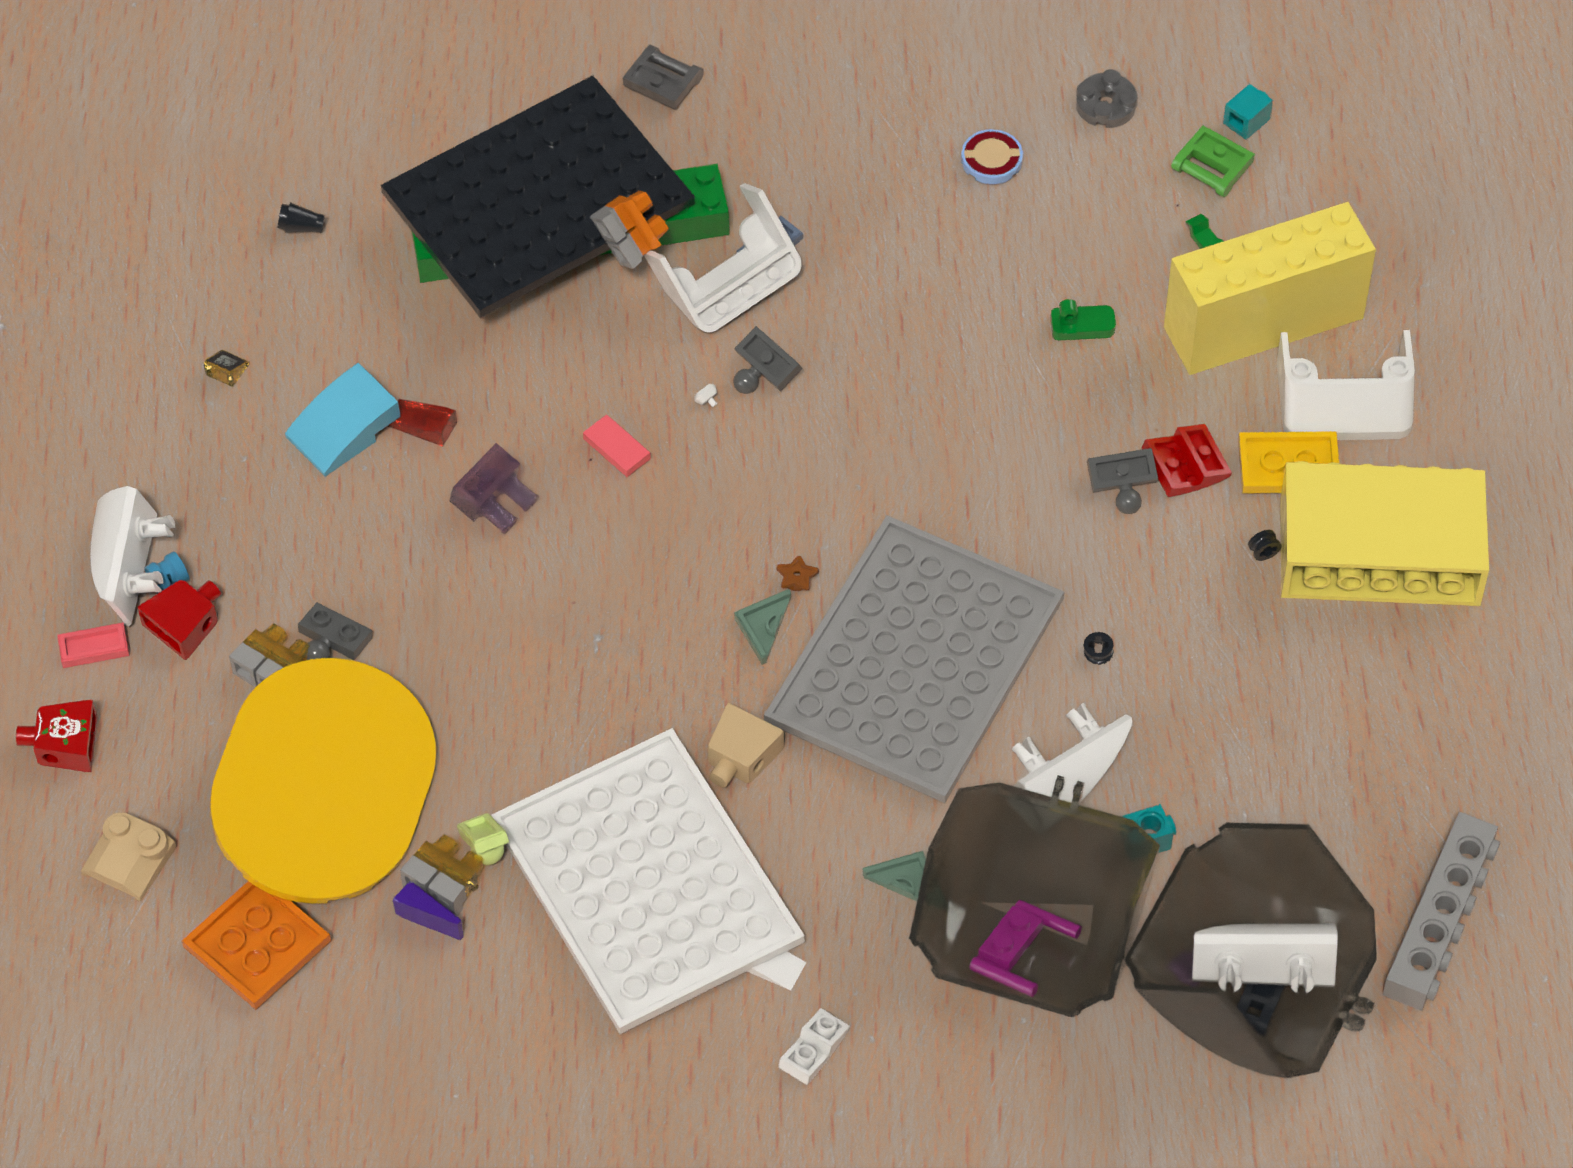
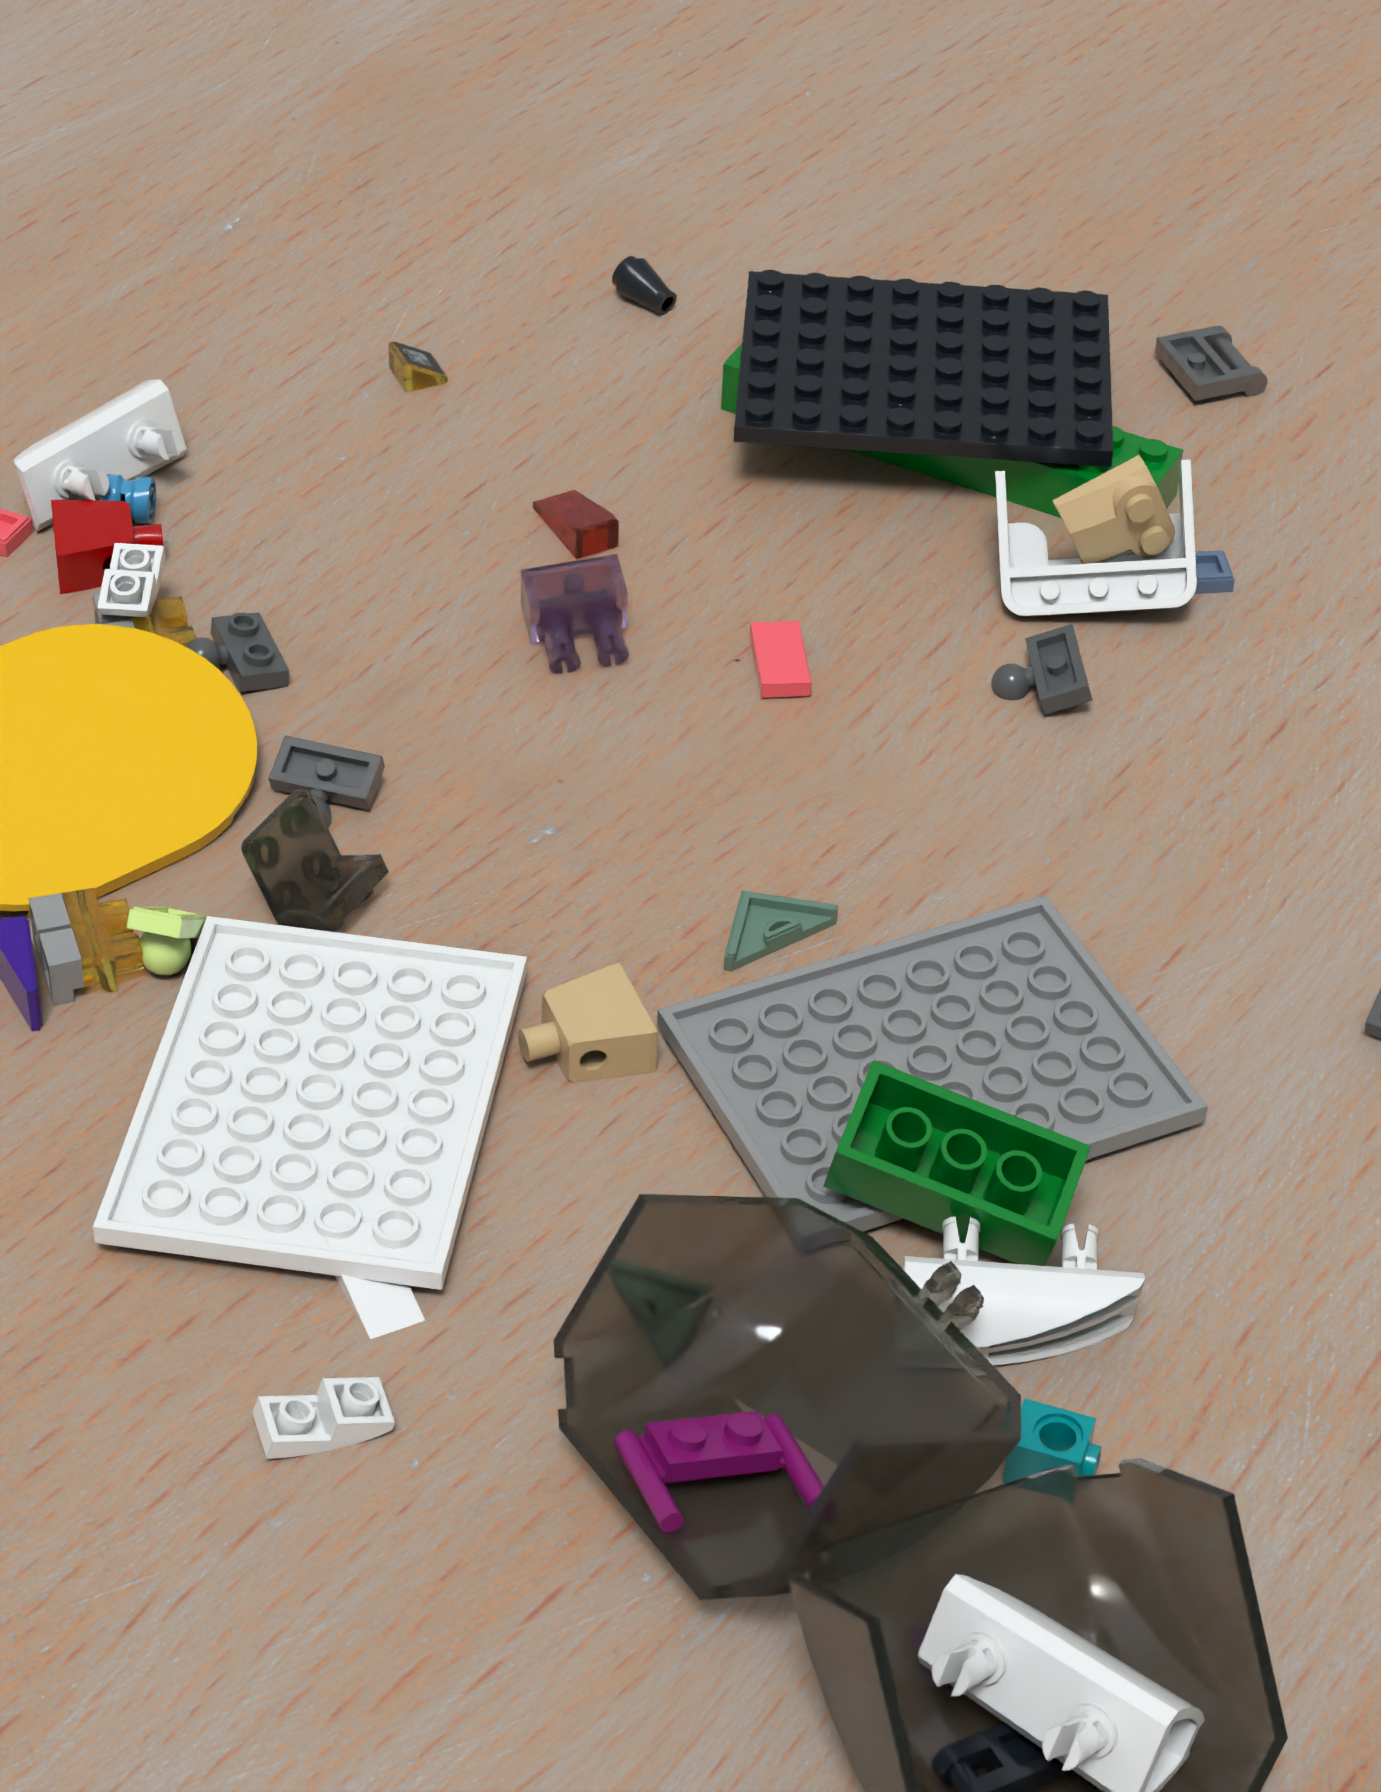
camera: 35 degrees right, 15 degrees down
medium azure slope [285,363,400,477] -> none
hips [590,191,669,269] -> none
white rock [694,384,717,407] -> none
dark orange plate [776,556,819,591] -> none
black bush [1083,632,1114,665] -> none
none -> white slope [97,543,166,617]
none -> clear smoke bracket [241,789,389,932]
none -> dark grey plate [268,735,385,834]
none -> green brick [823,1060,1091,1266]
none -> tan slope [1052,455,1175,564]

